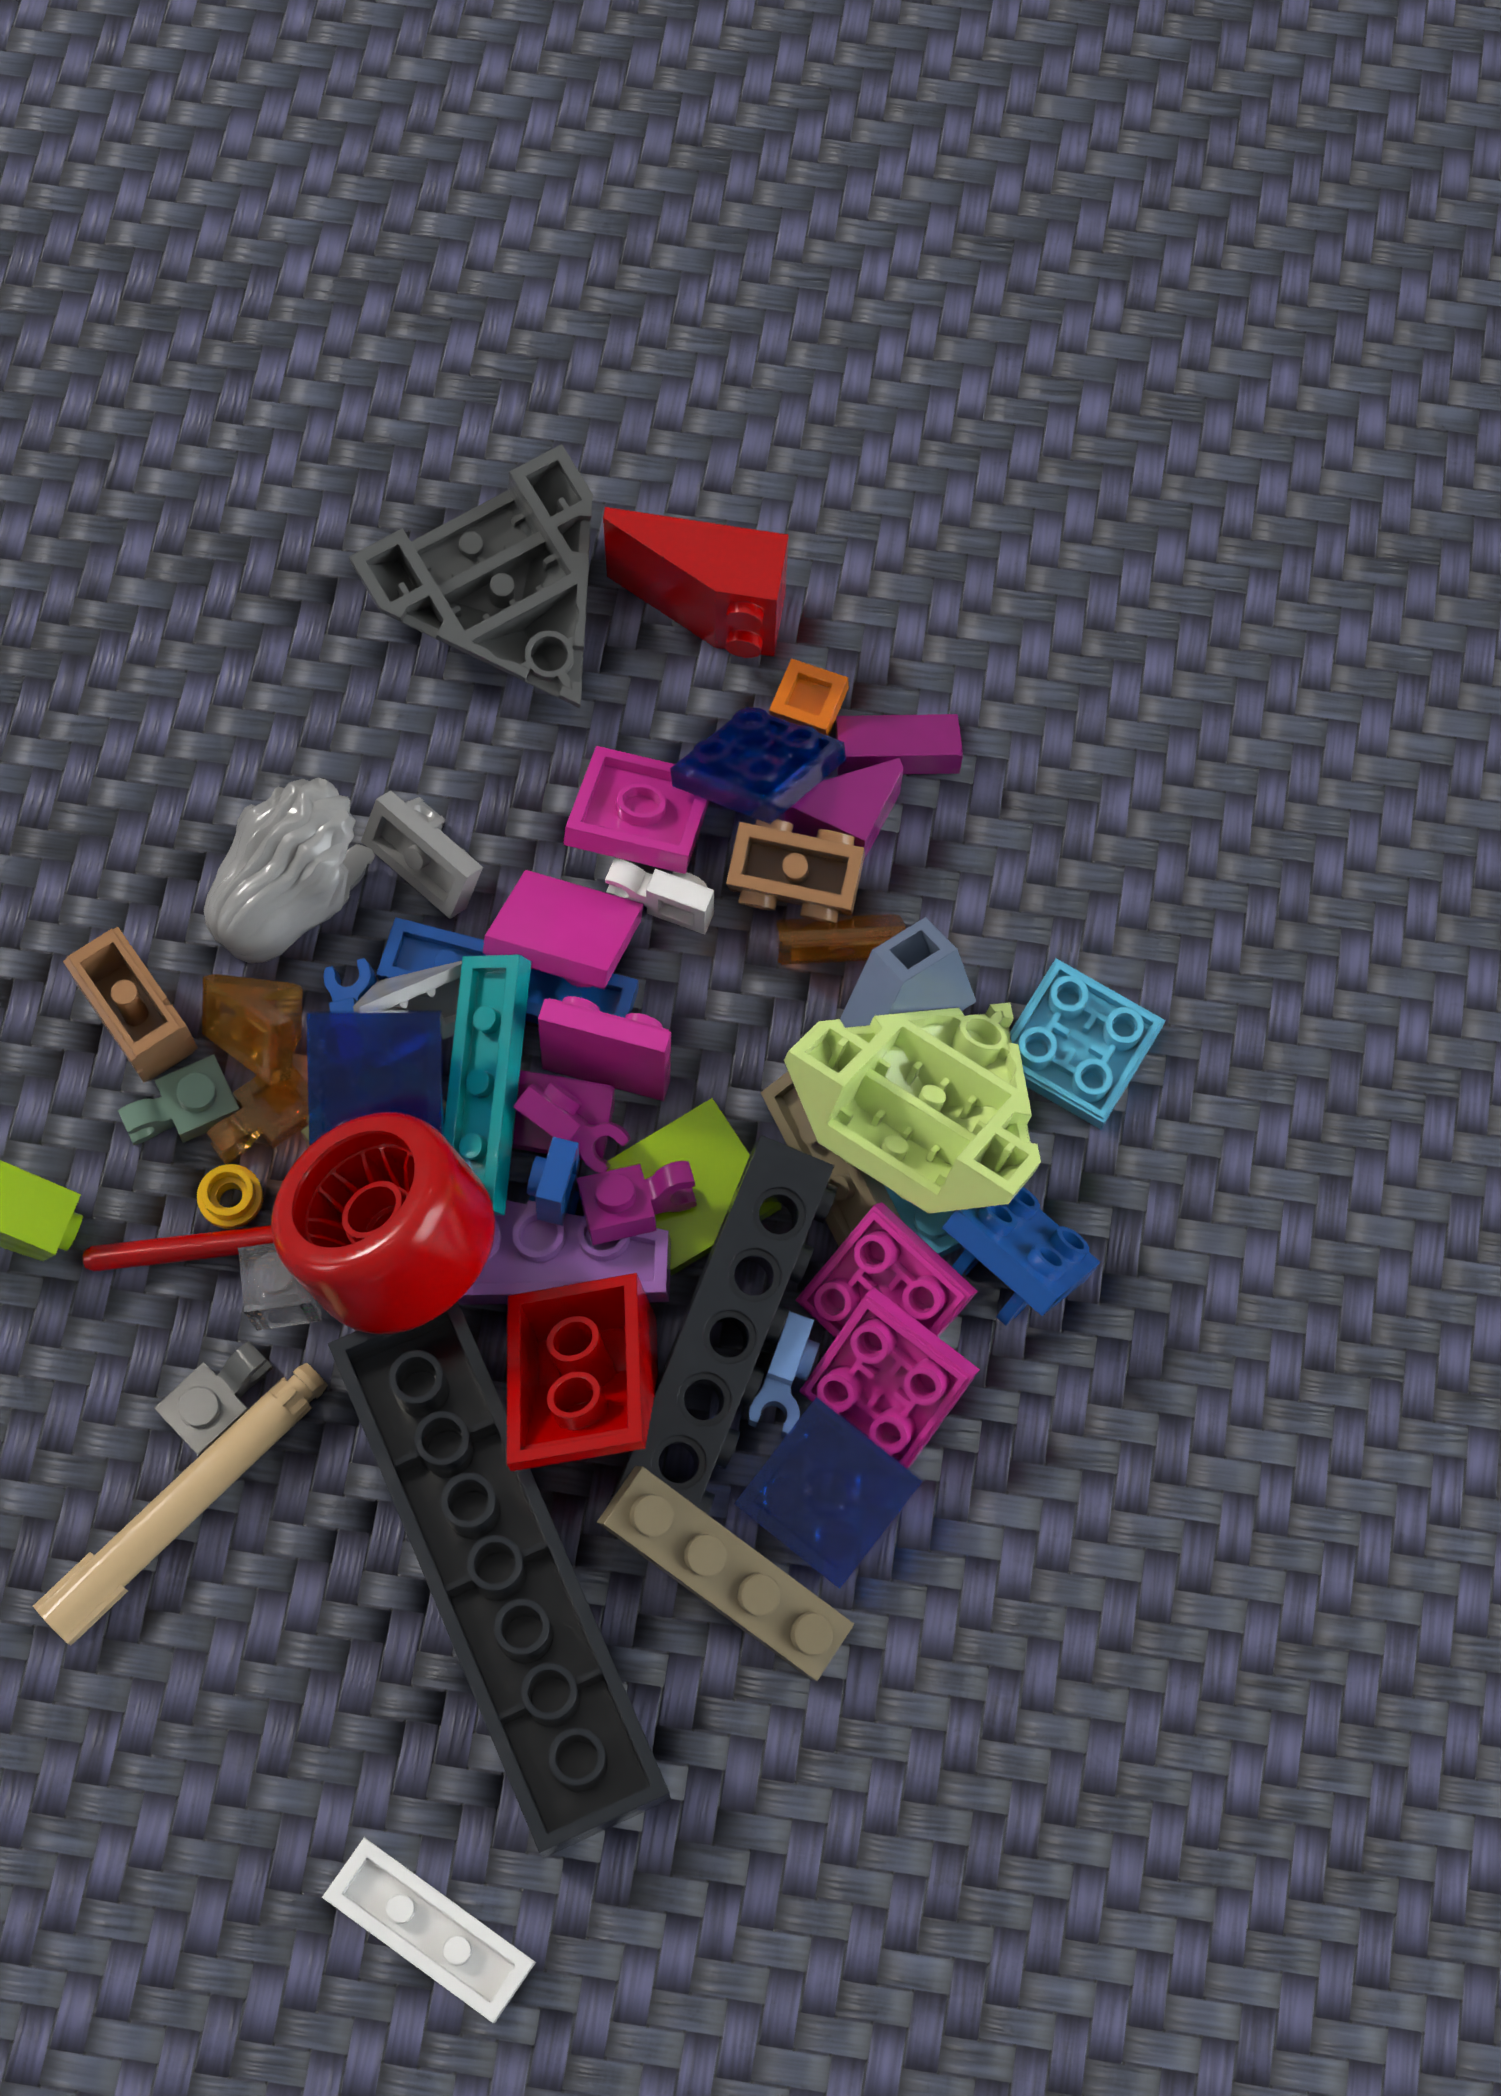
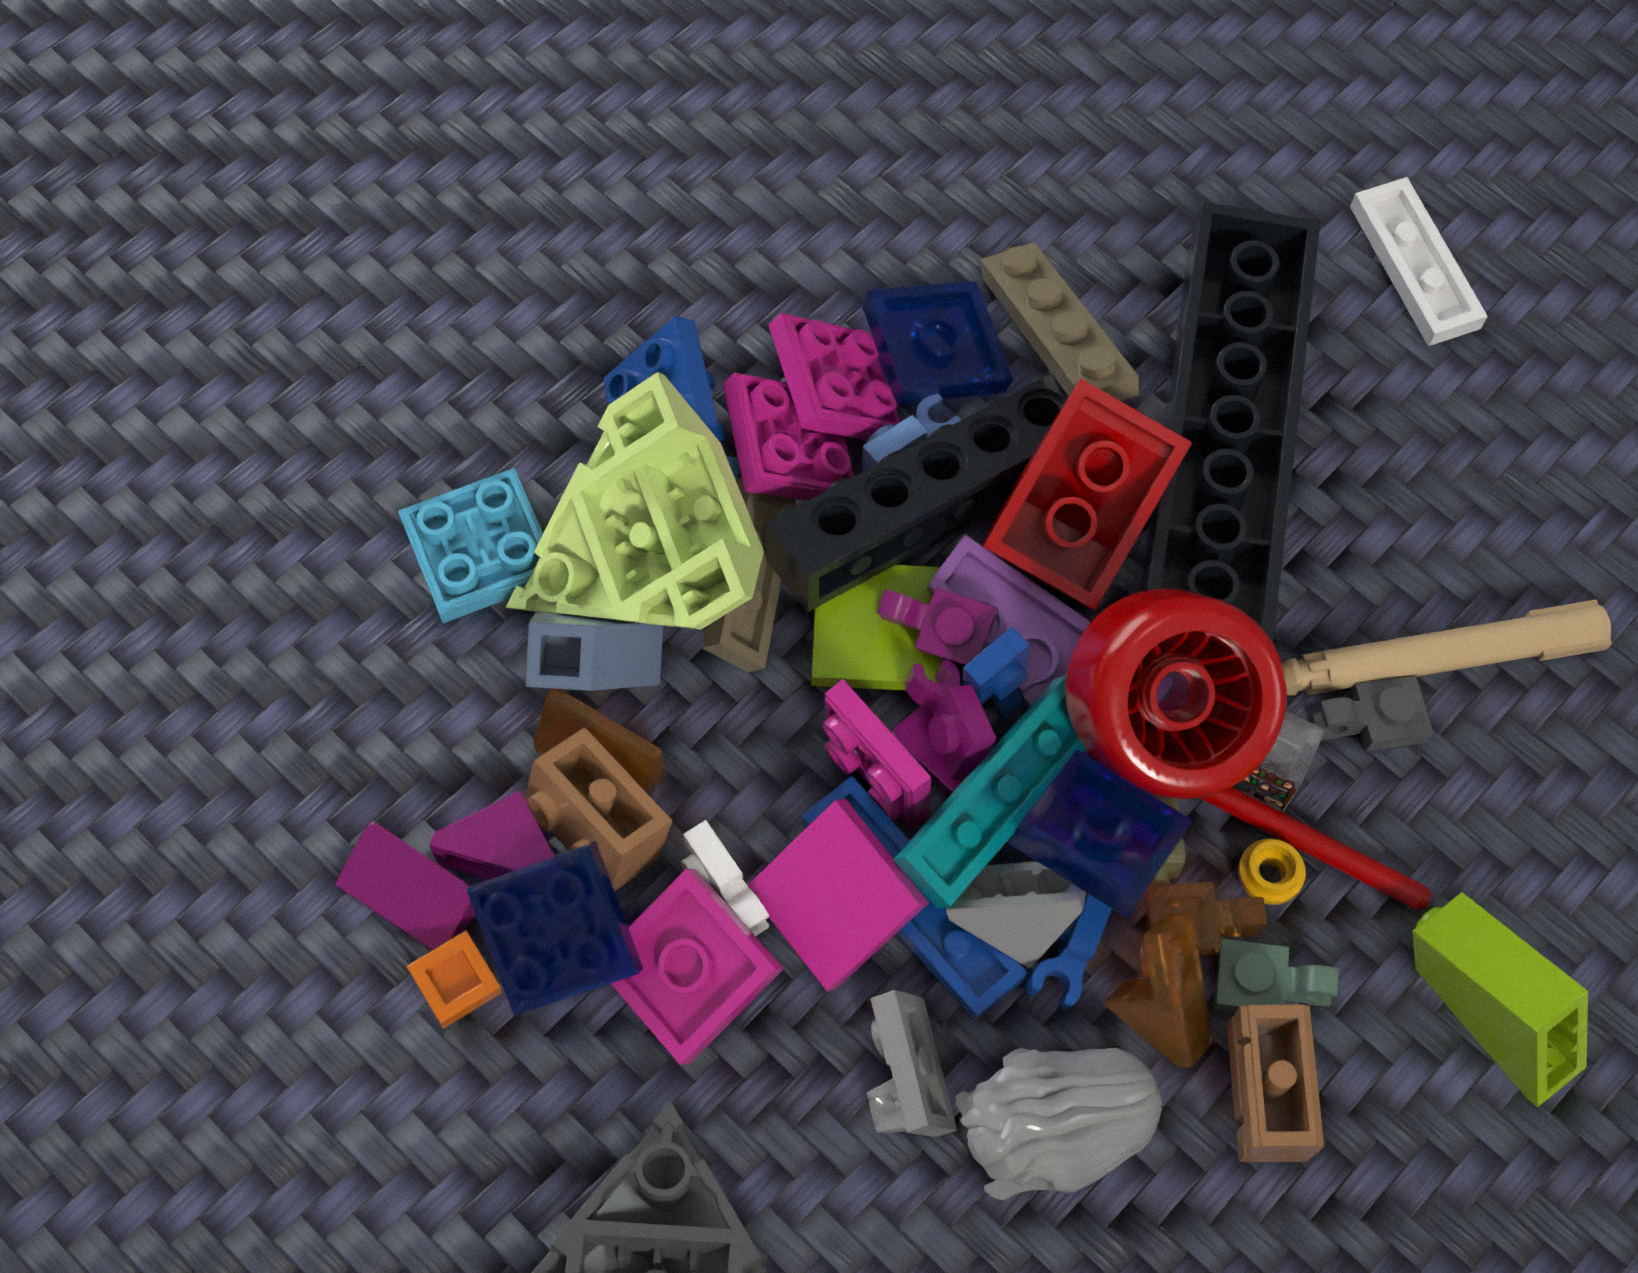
camera: 145 degrees left, 5 degrees down
red slope [603,507,789,658] -> none

